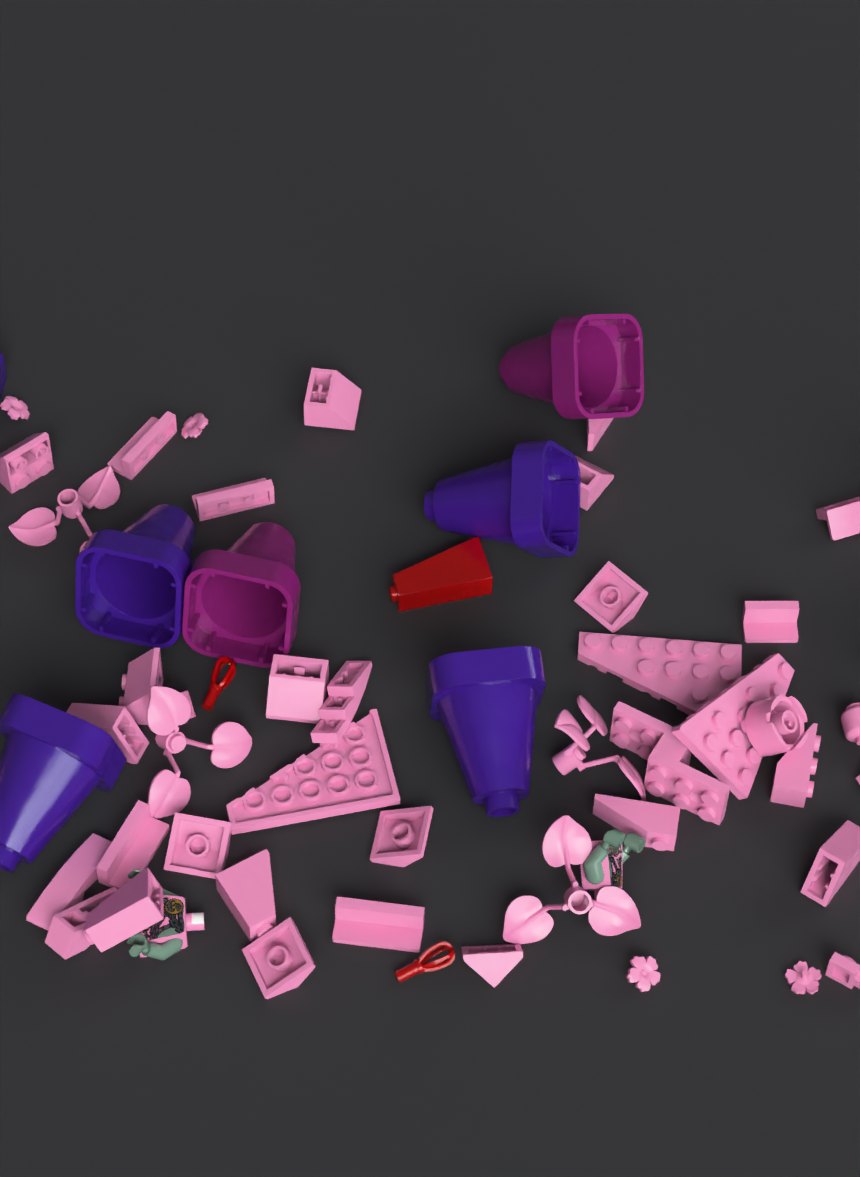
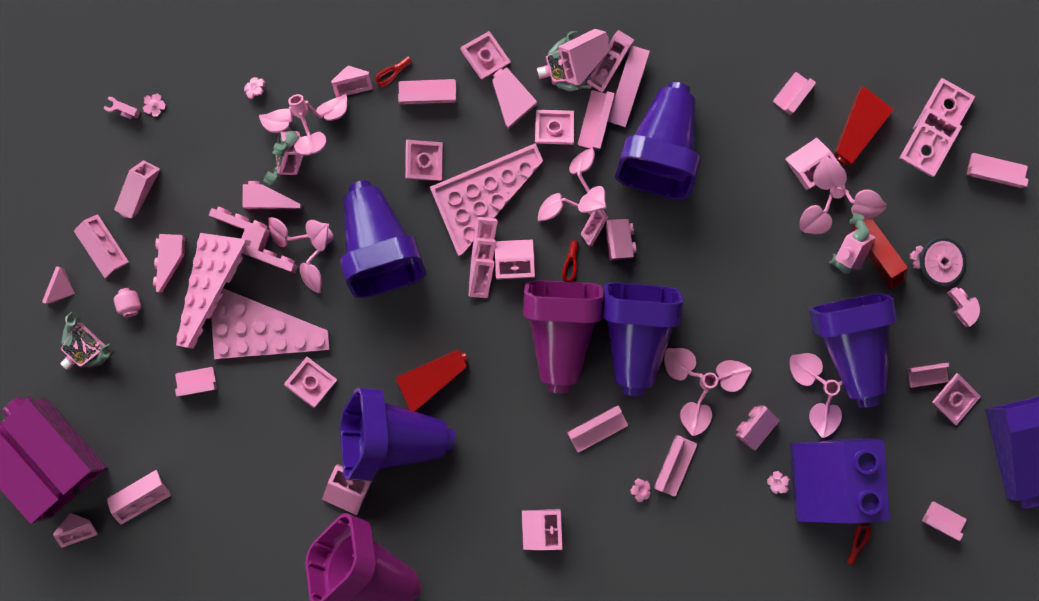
camera: 170 degrees right, 35 degrees up
bright pink slope [66,703,149,764] -> none
bright pink brick [741,694,808,757] -> none

